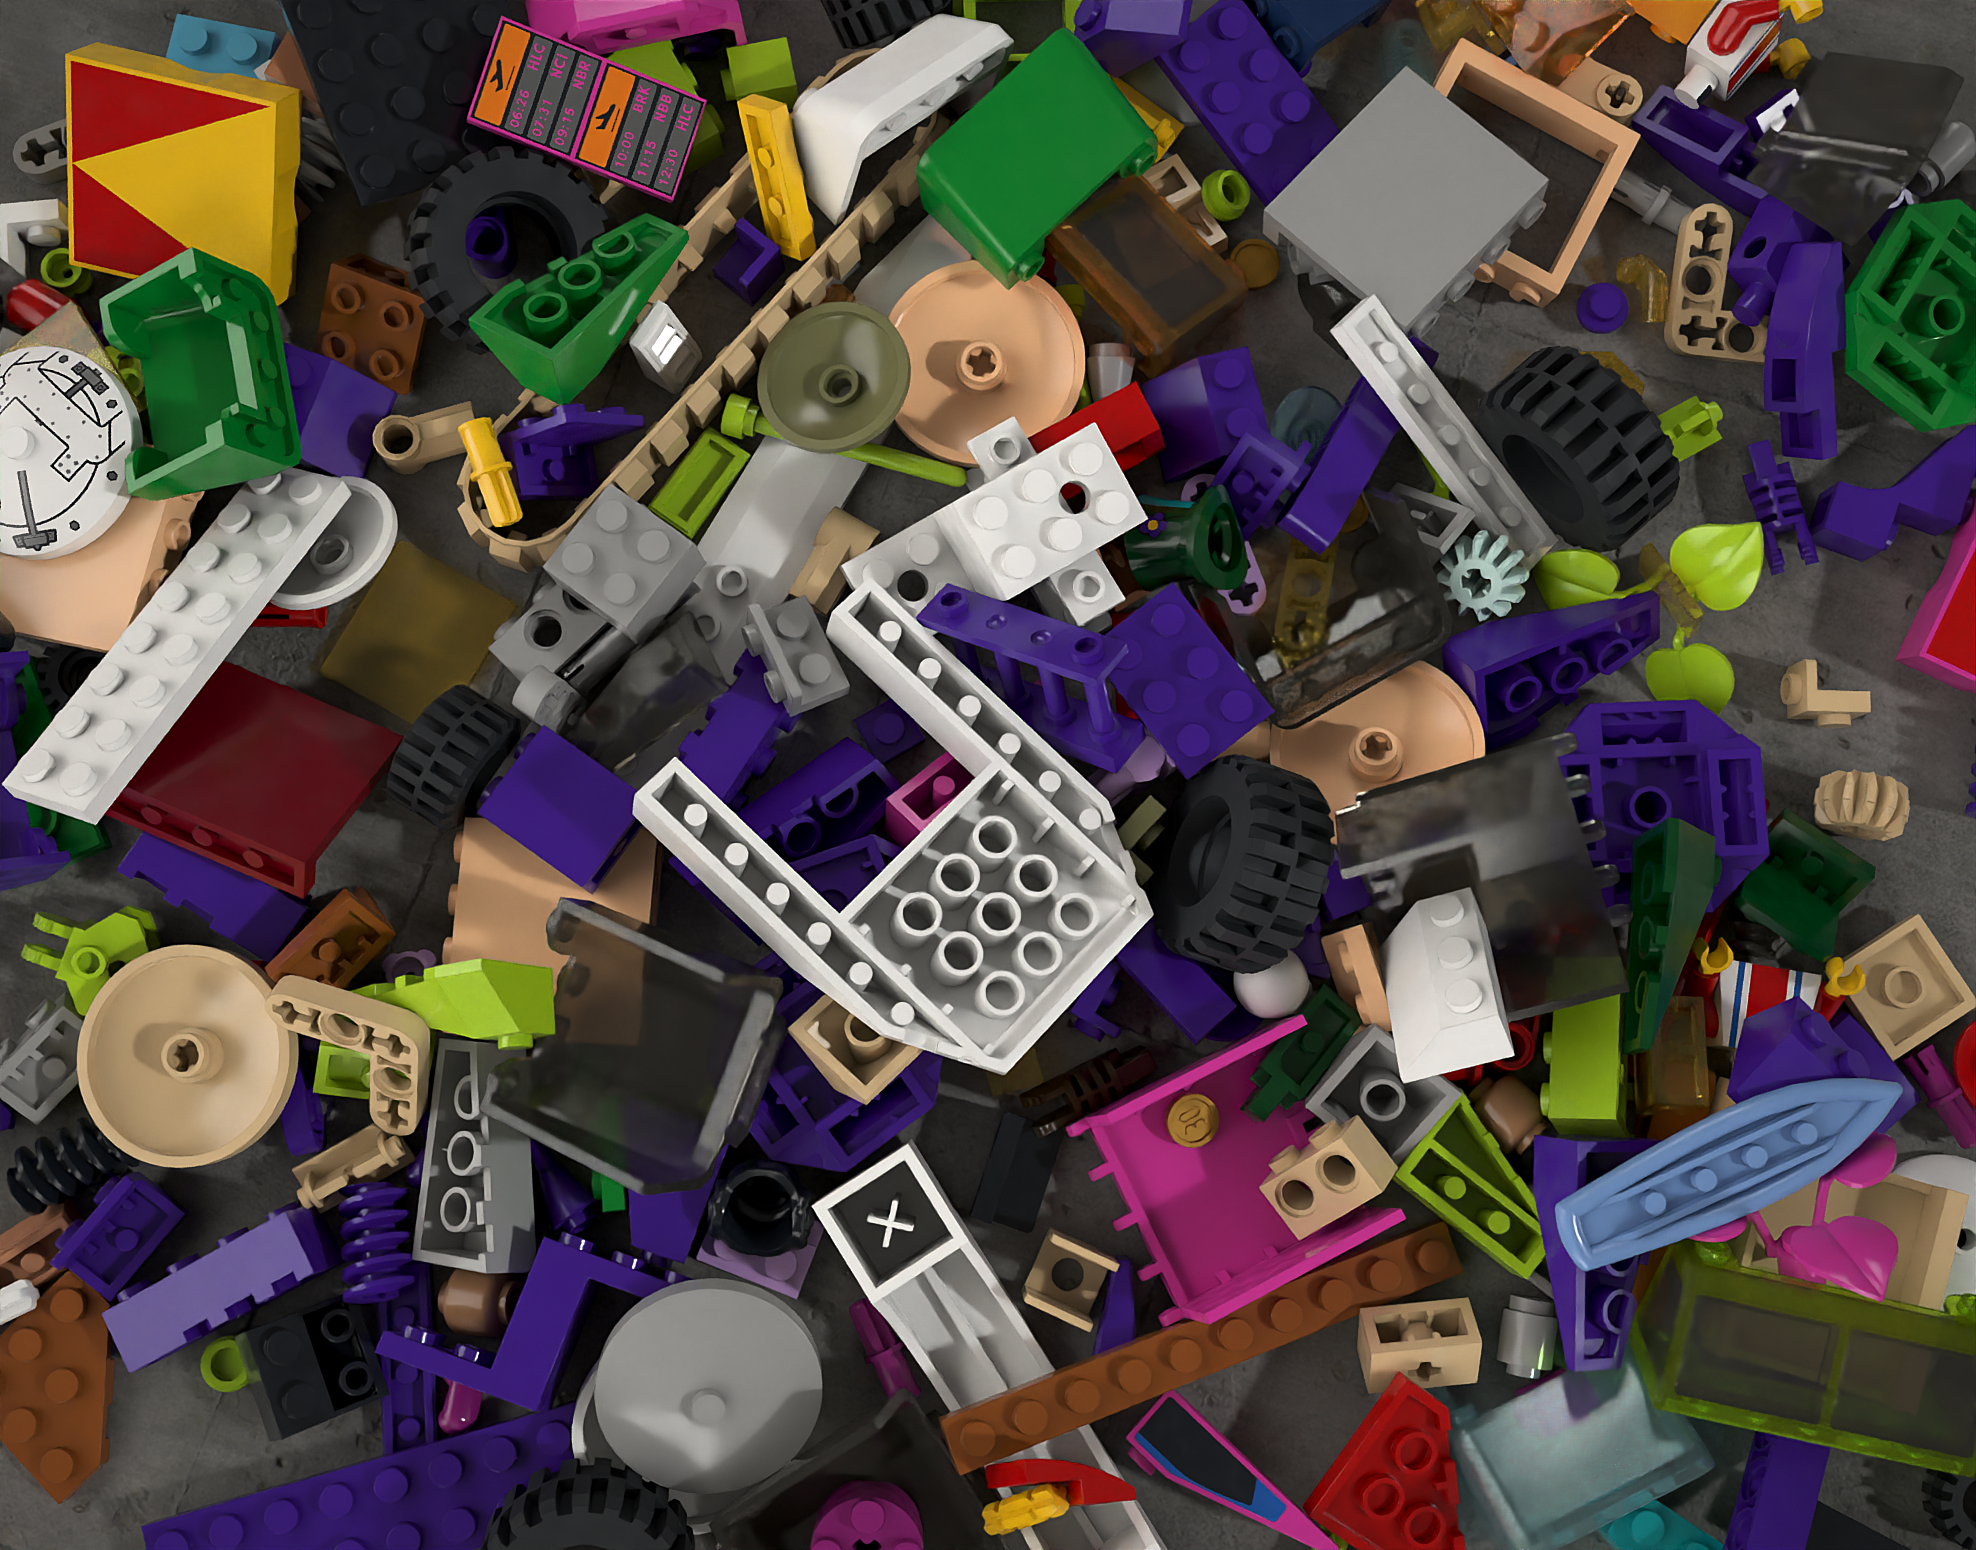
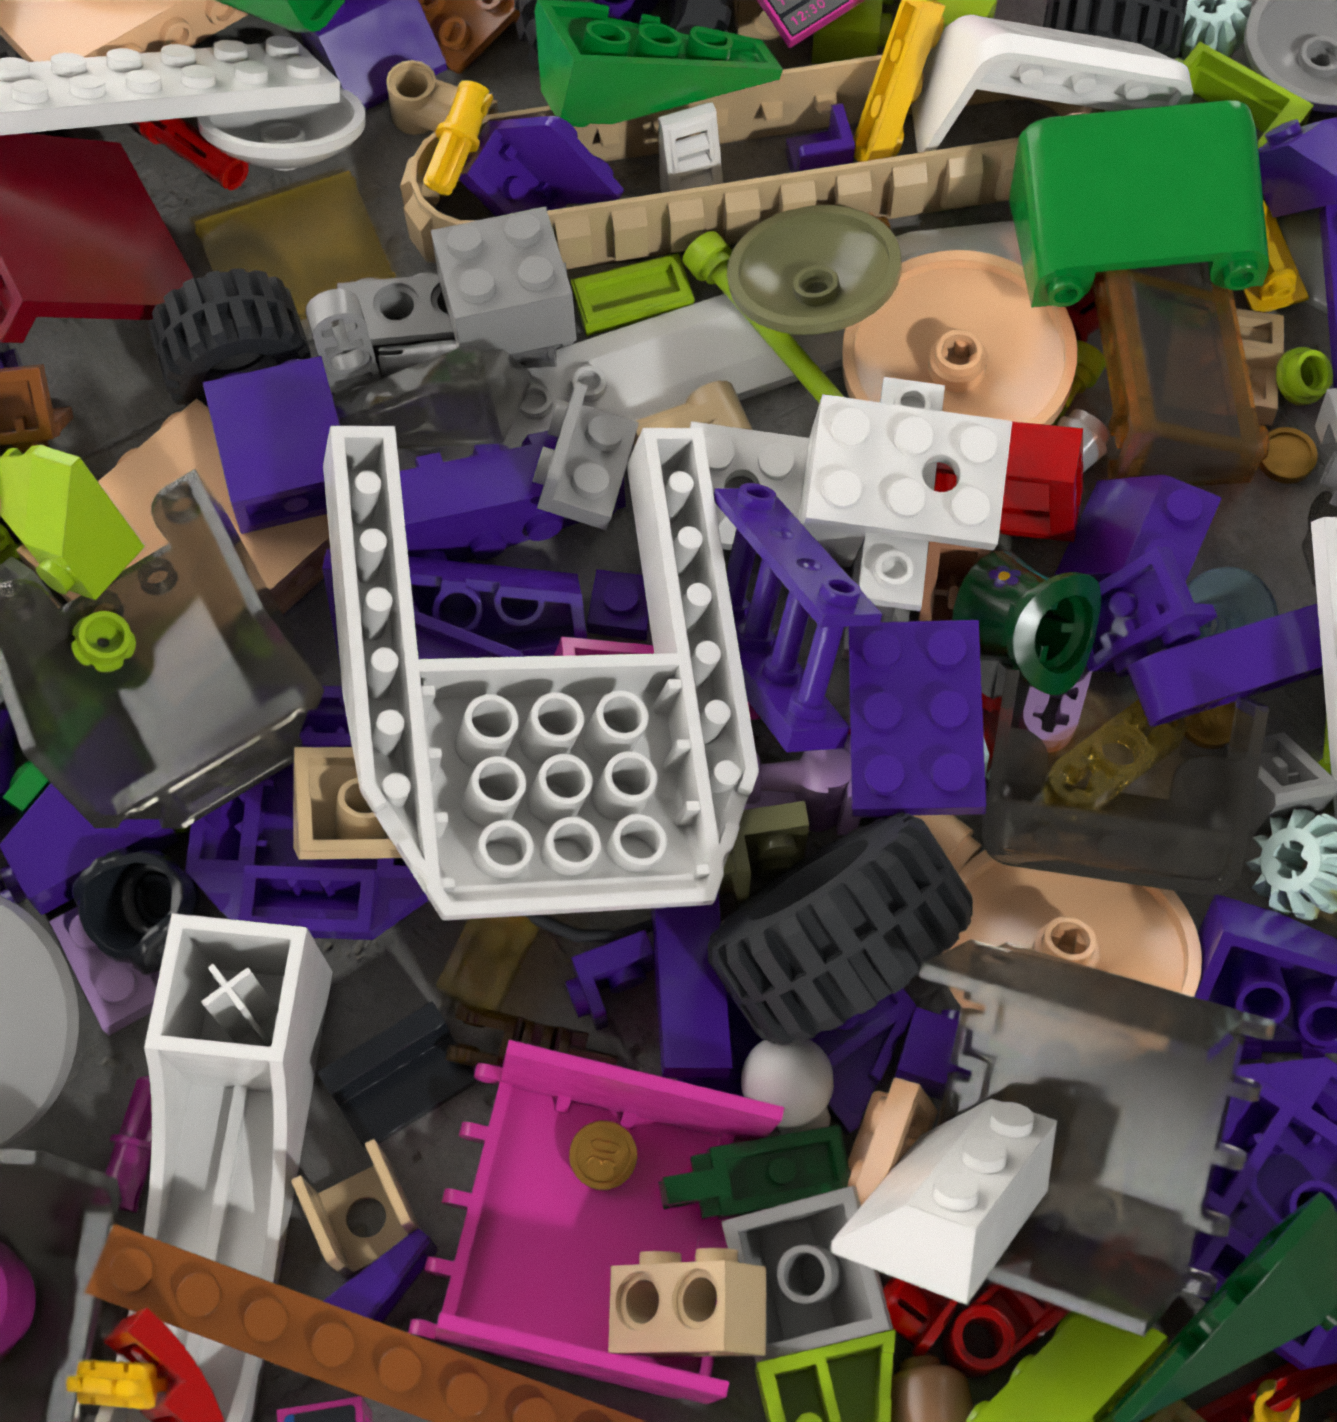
camera: 45 degrees right, 15 degrees down
none -> lime plate [71,611,136,672]

